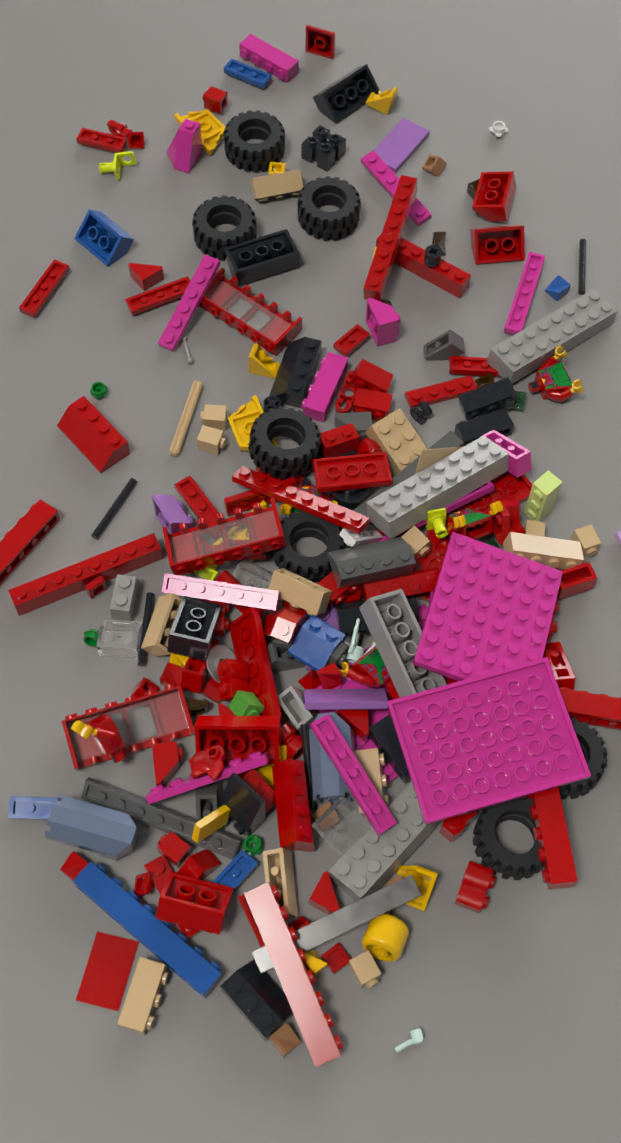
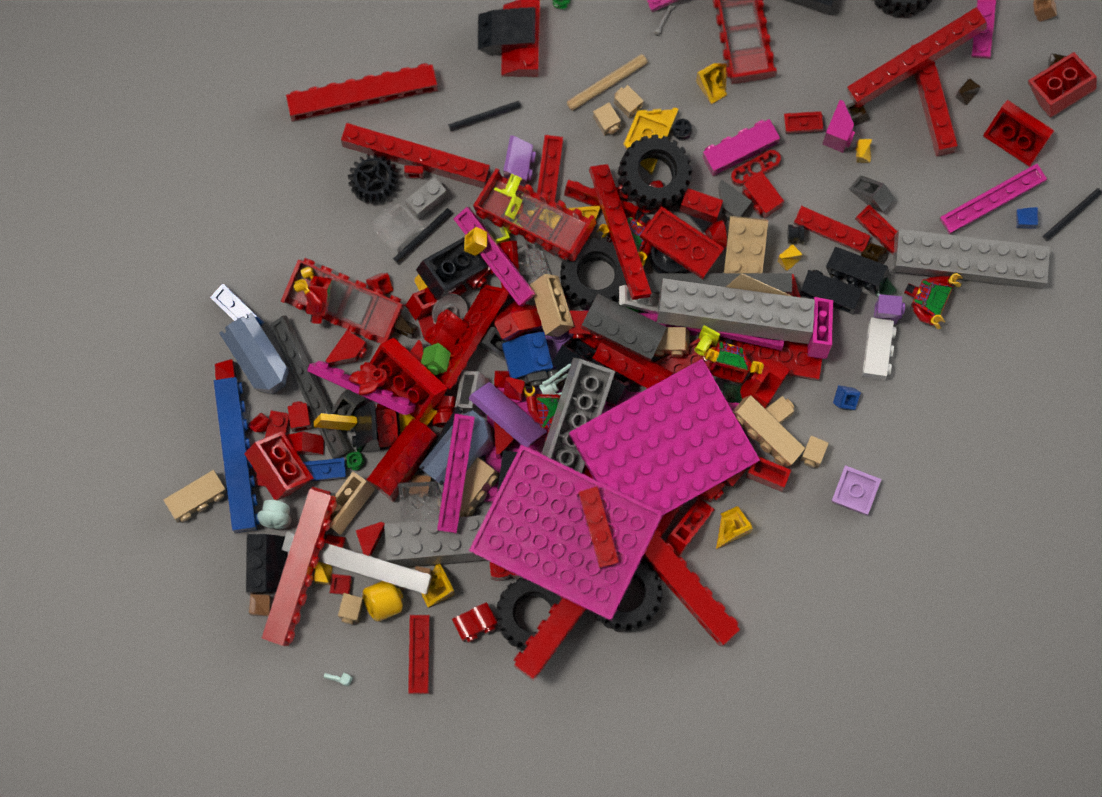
camera: 45 degrees right, 15 degrees up
red piece [76,931,139,1011] -> none
green plate [83,629,102,647] -> none
tan brick [141,593,182,657] -> none
red slope [160,662,183,686] -> none
black slope [269,337,322,409] -> none
red brick [350,358,393,393] -> none
black wheel [424,245,442,267] -> none
yellowish green brick [524,470,563,522] -> none
none -> light aqua piece [257,500,292,530]
none -> black gear [348,153,399,204]
none -> red plate [408,615,430,694]
none -> yellow slope [464,227,487,256]
none -> black slope [478,7,535,56]
none -> neon yellow bracket [494,174,523,220]
none -> red plate [578,486,619,568]
none -> yellow slope [716,506,753,549]
none -> yellow slope [778,245,802,271]
none -> blue slope [833,385,861,410]
none -> yellow slope [856,139,872,163]
none -> white brick [862,318,896,380]
none -> medium lavender brick [874,294,905,324]

